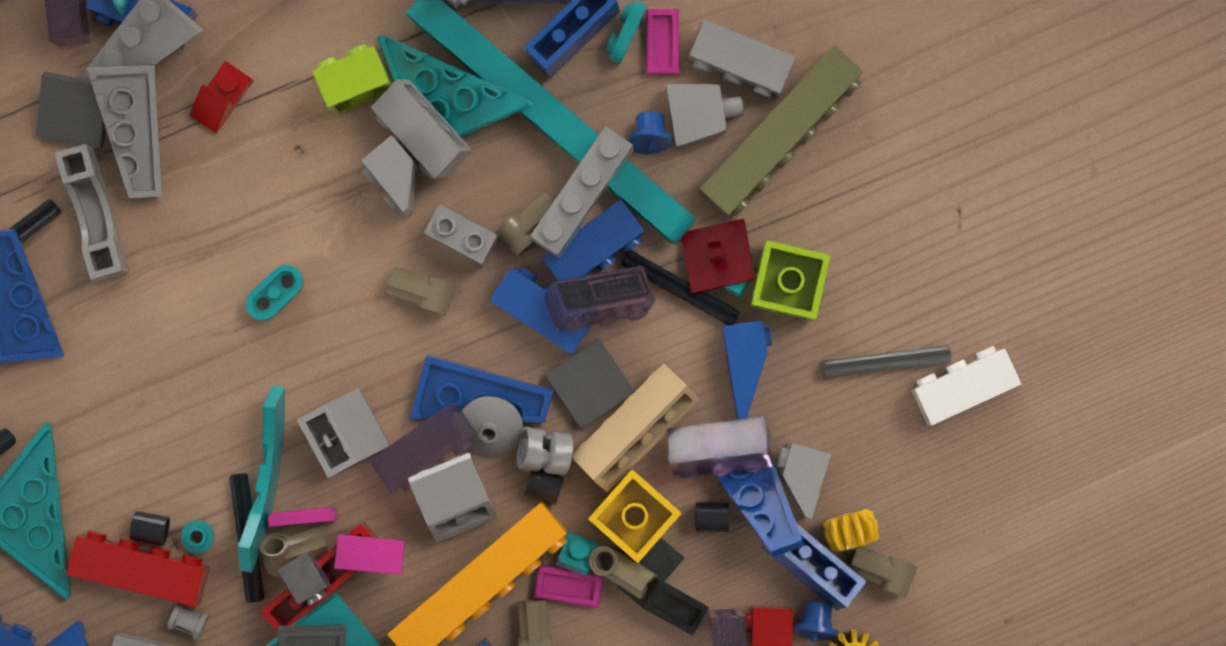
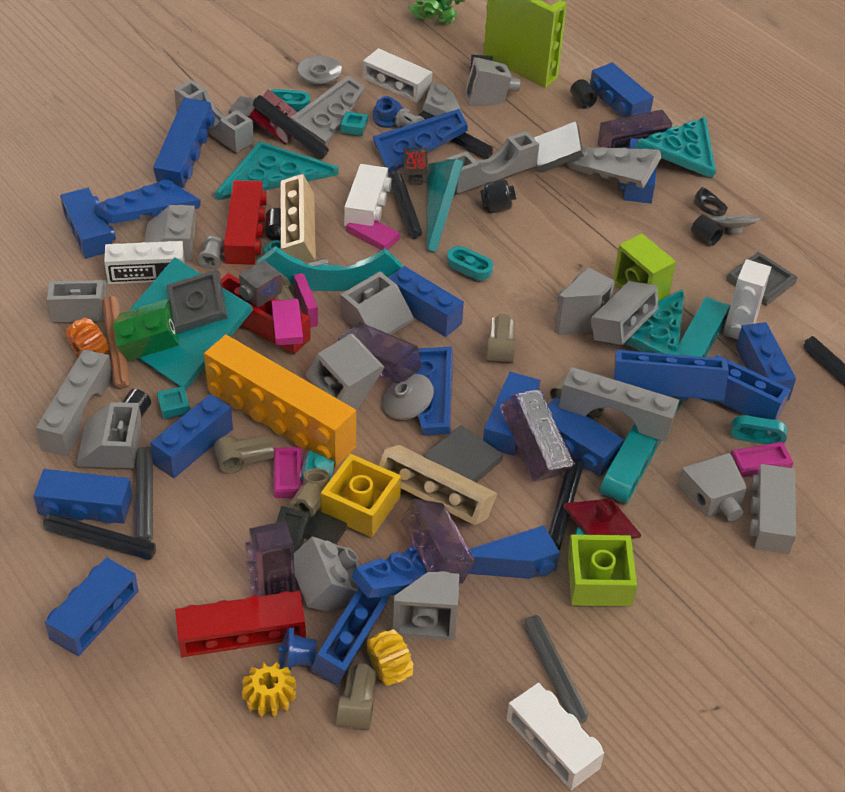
camera: 75 degrees right, 40 degrees down
light grey wing [86,65,162,198] -> none
red slope [189,61,254,134] -> none
light grey brick [424,204,499,266] -> none
light grey wheel [516,427,573,476] -> none
black beam [524,469,564,505] -> none
blue piece [628,111,673,155] -> none
black beam [695,502,729,532] -> none
olive brick [699,45,863,217] -> none
none -> tan brick [281,174,316,263]
none -> light grey slope [291,536,360,612]
none -> white brick [344,164,392,226]
none -> dark pink tile [346,221,400,250]
none -> black axle [388,170,422,239]
none -> blue brick [389,266,464,337]
none -> clear smoke brick [402,147,428,185]
none -> teal tile [427,158,463,252]
none -> black head [480,179,516,213]
none -> blue brick [613,350,729,402]

